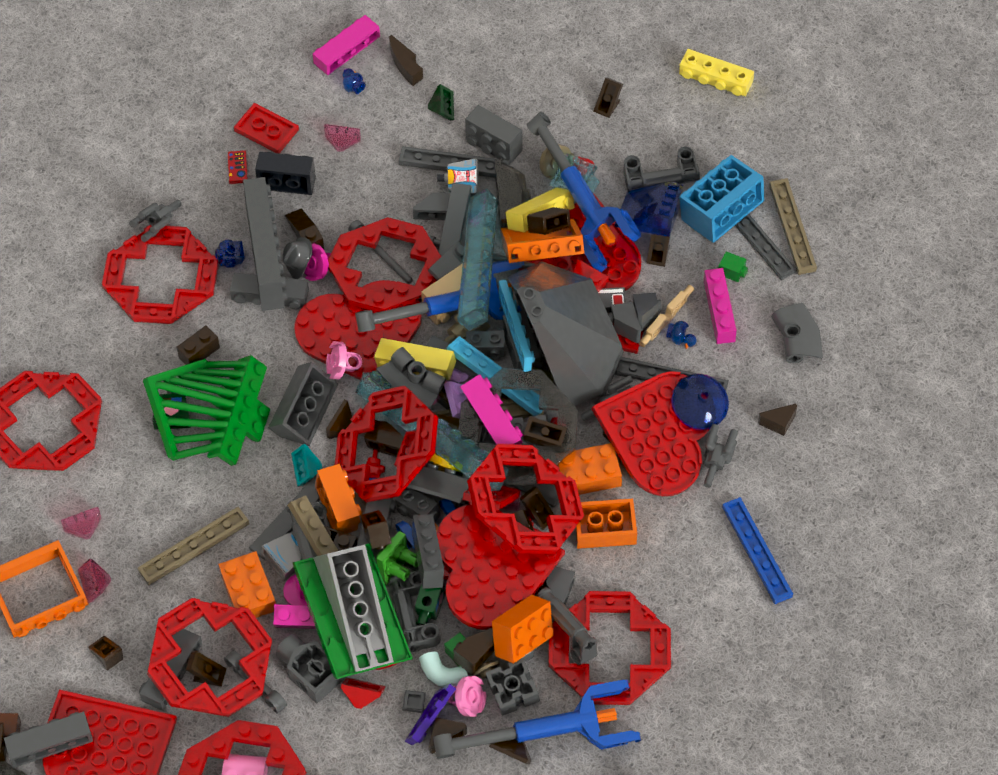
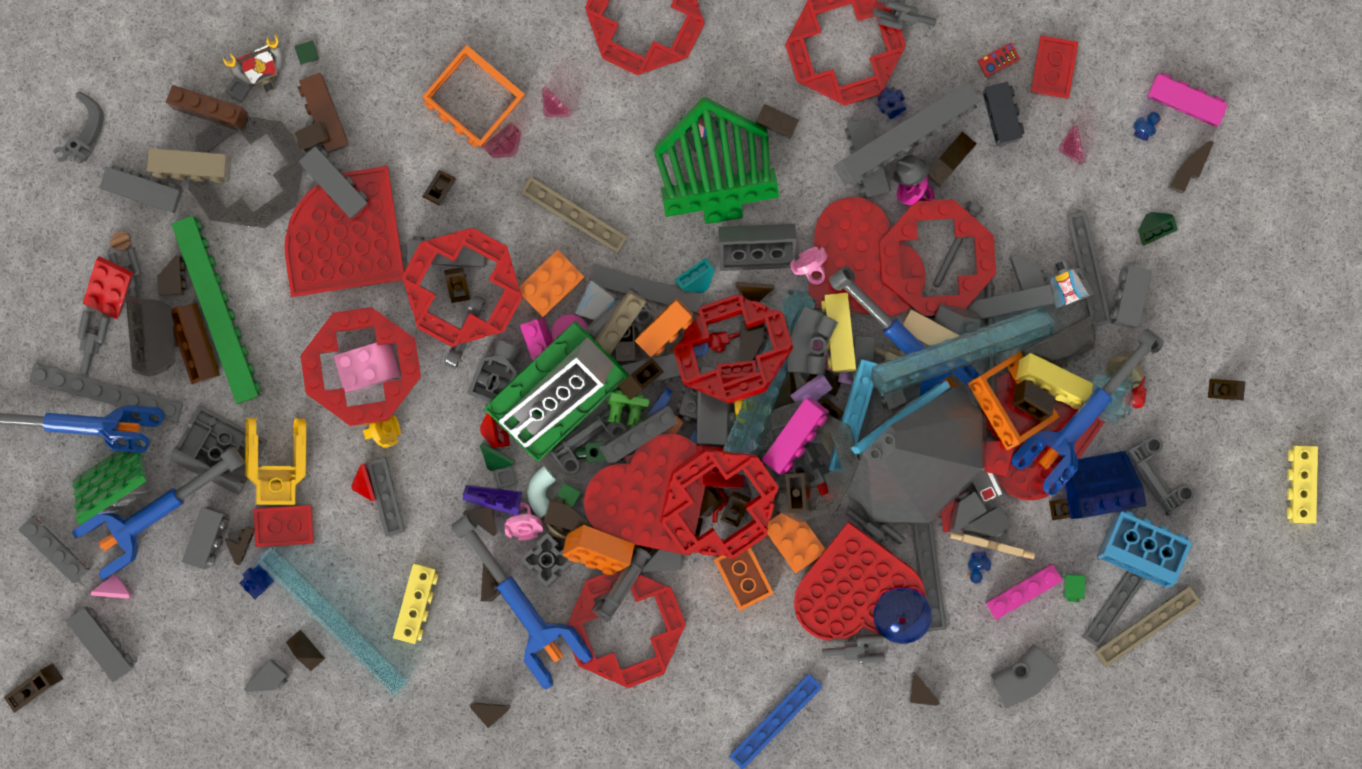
camera: 70 degrees right, 30 degrees up
none -> dark green slope [480,443,516,471]

